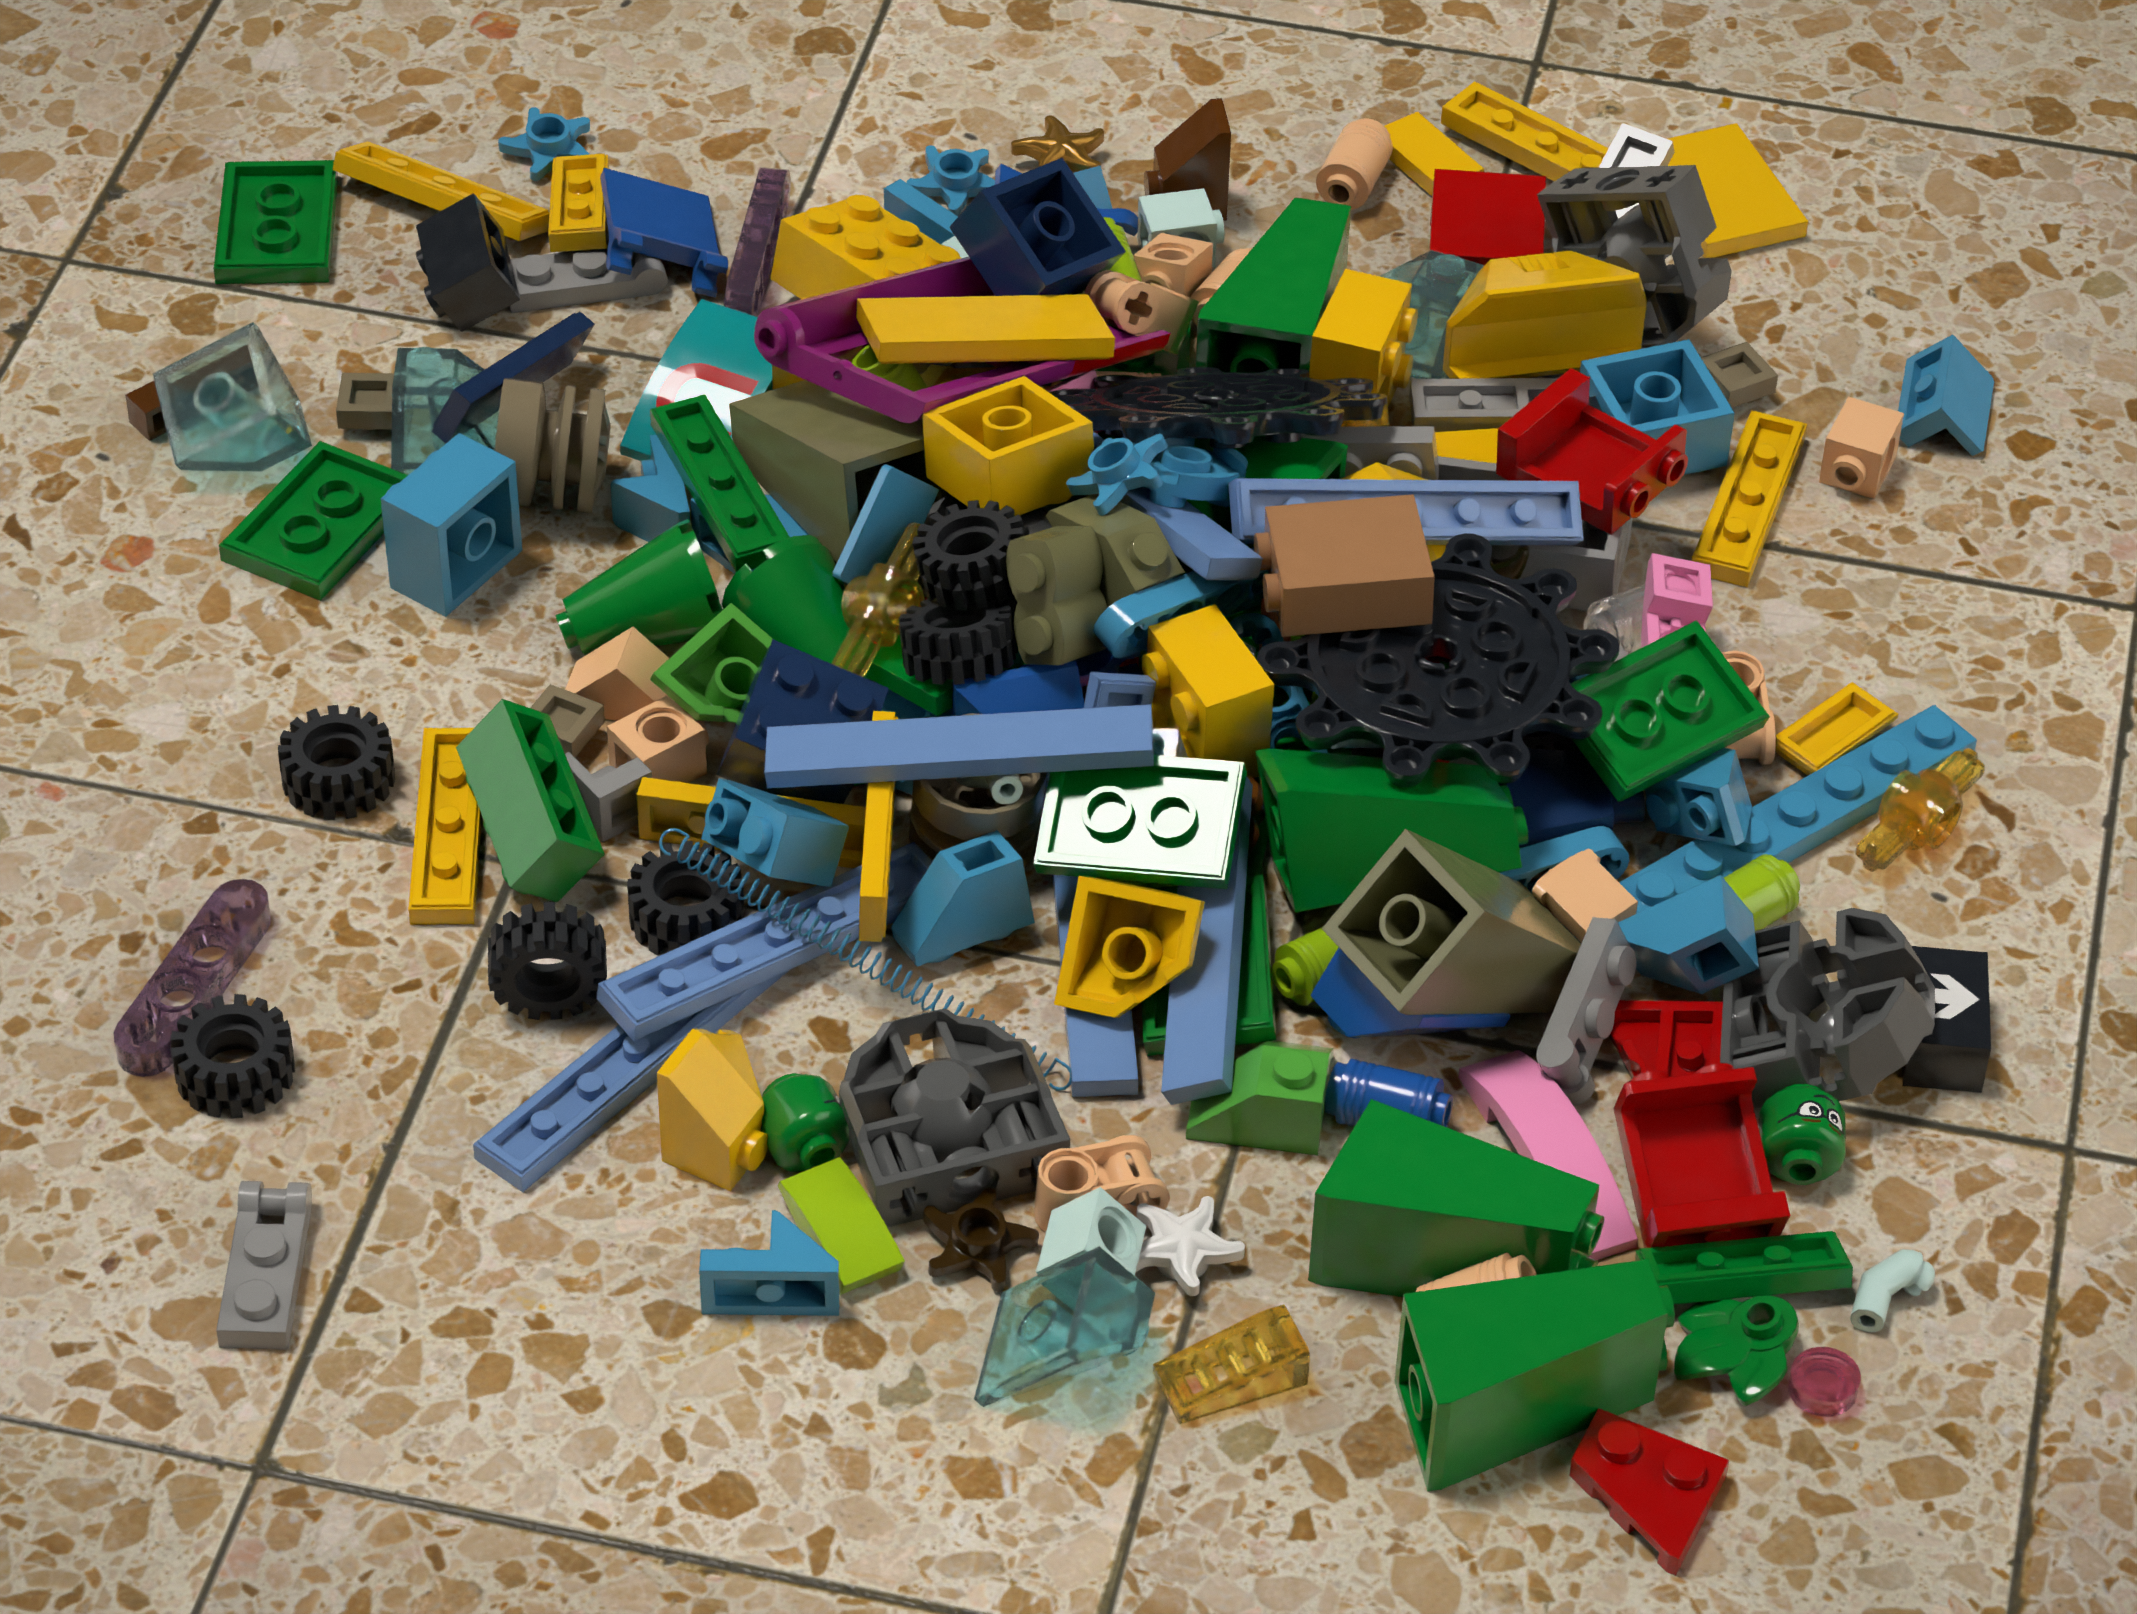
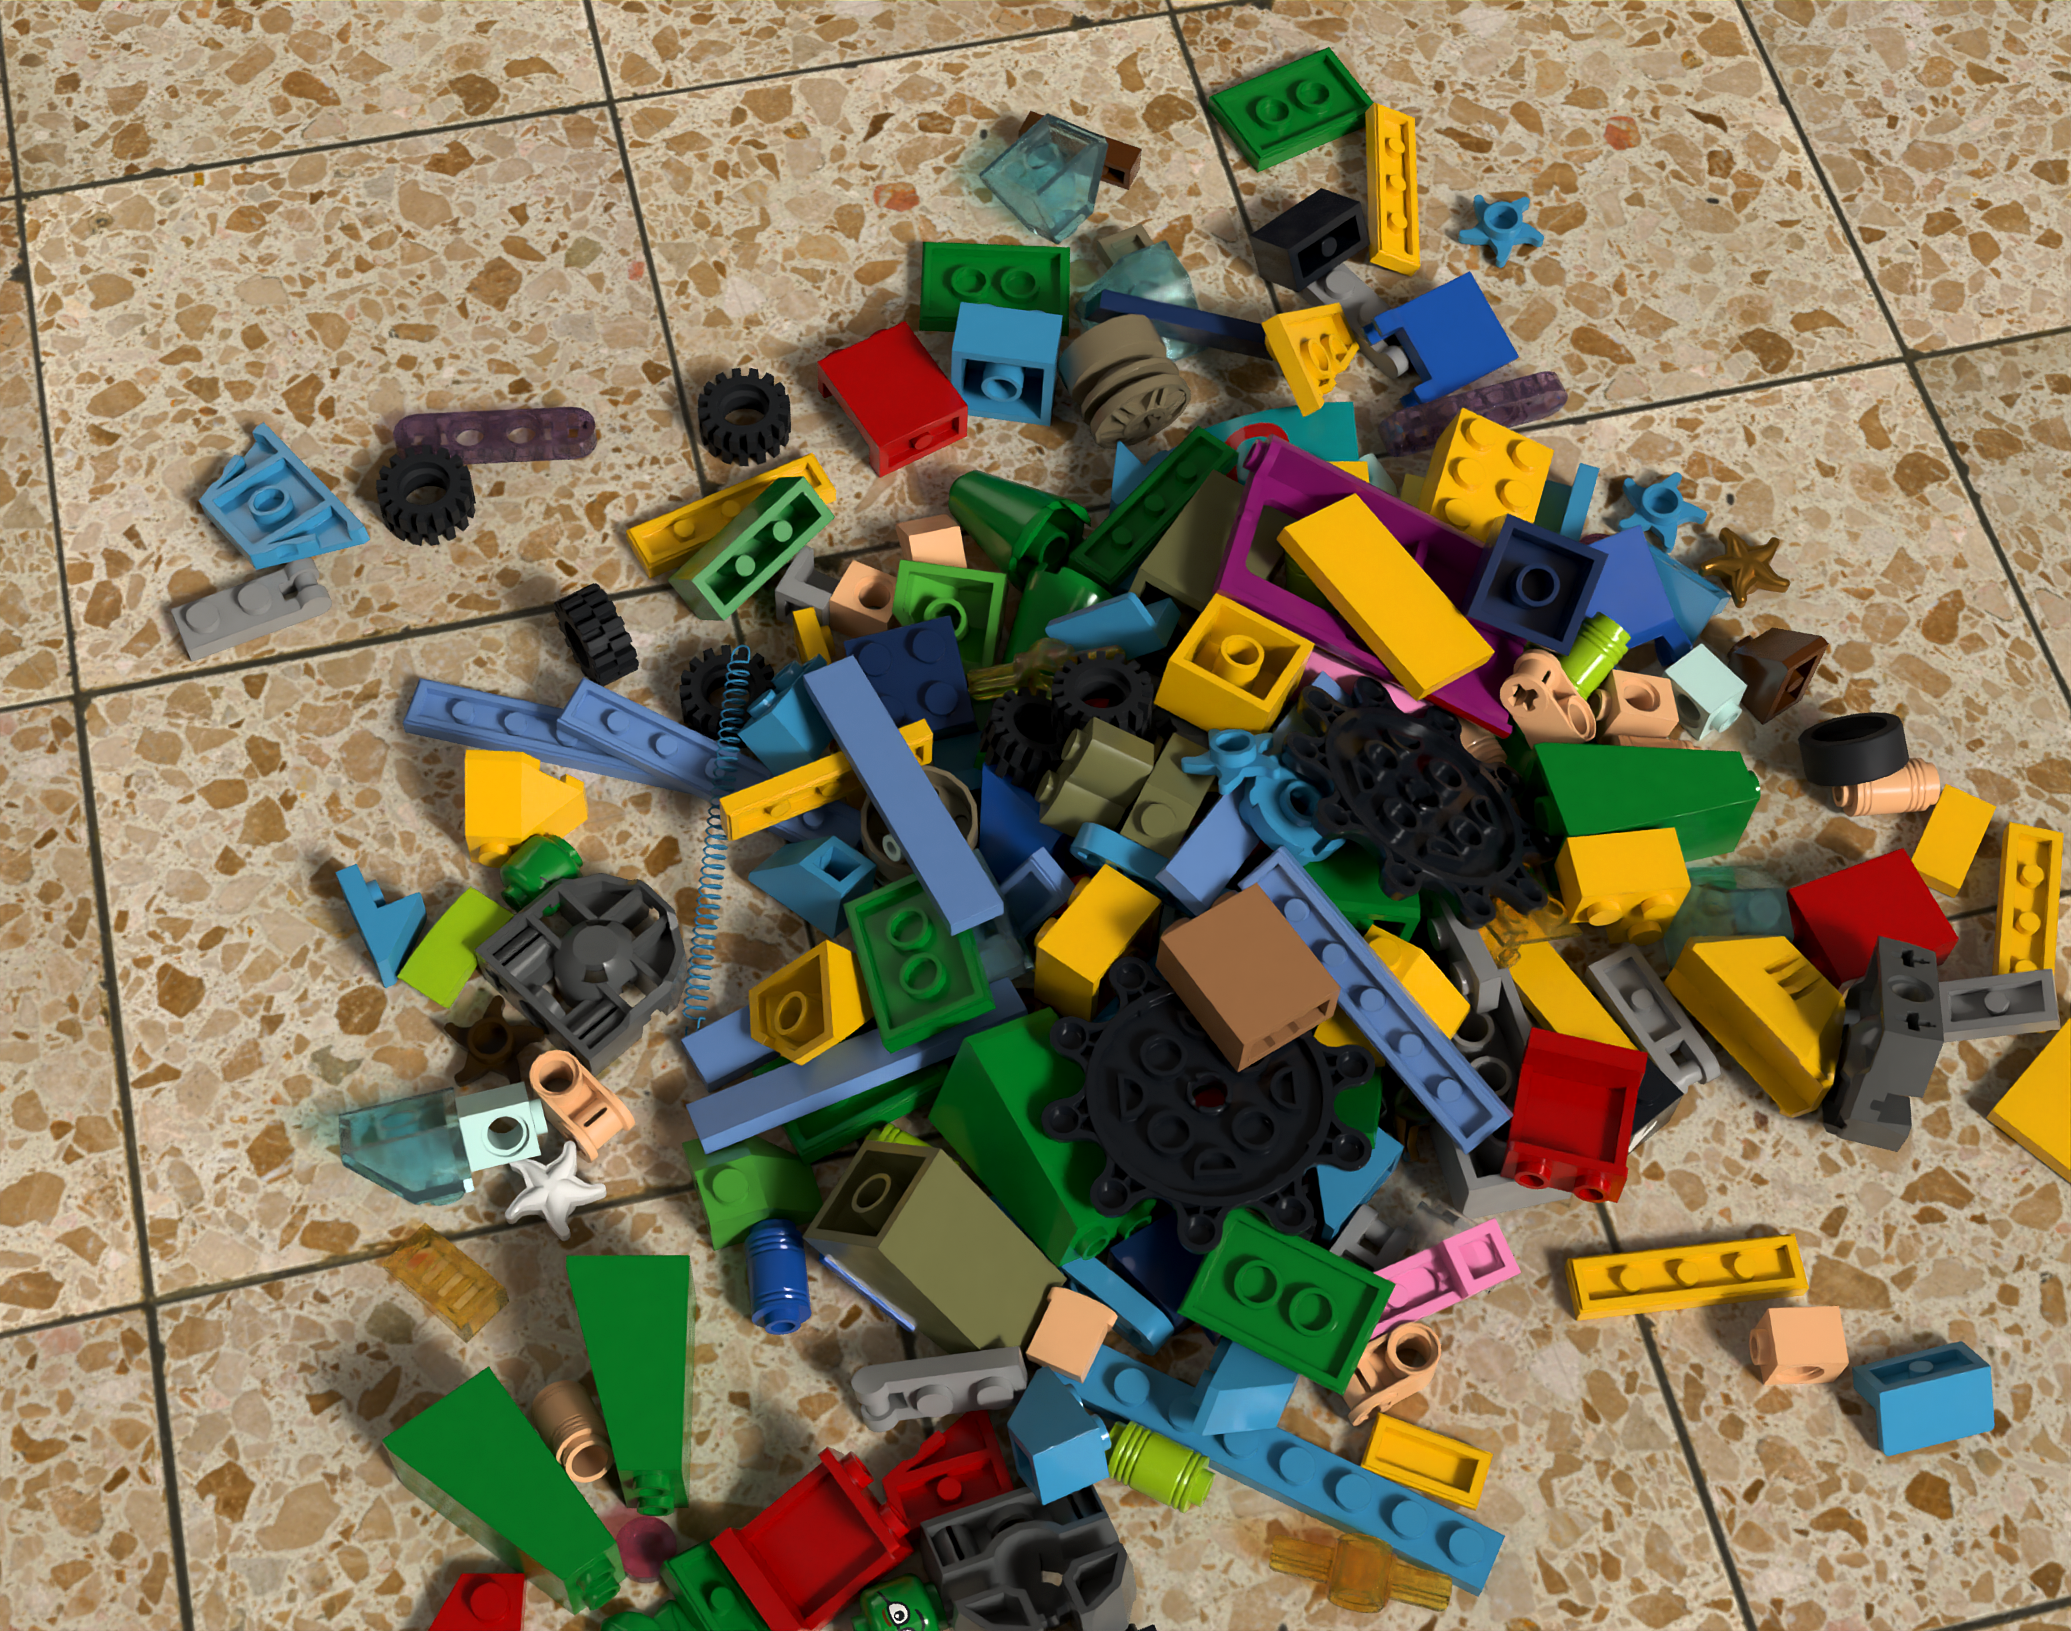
camera: 60 degrees right, 15 degrees up
dark tan plate [530,684,605,758] -> none
yellow tile [548,153,610,252] -> none
bright pink slope [1459,1050,1638,1260] -> none
dark azure brick [1580,339,1735,475] -> none
dark tan plate [1701,342,1778,408] -> none
none -> dark azure wing [198,422,370,570]
none -> red panel [817,321,968,478]
none -> yellow wing [1261,302,1360,417]
none -> black tyre [1798,712,1909,787]

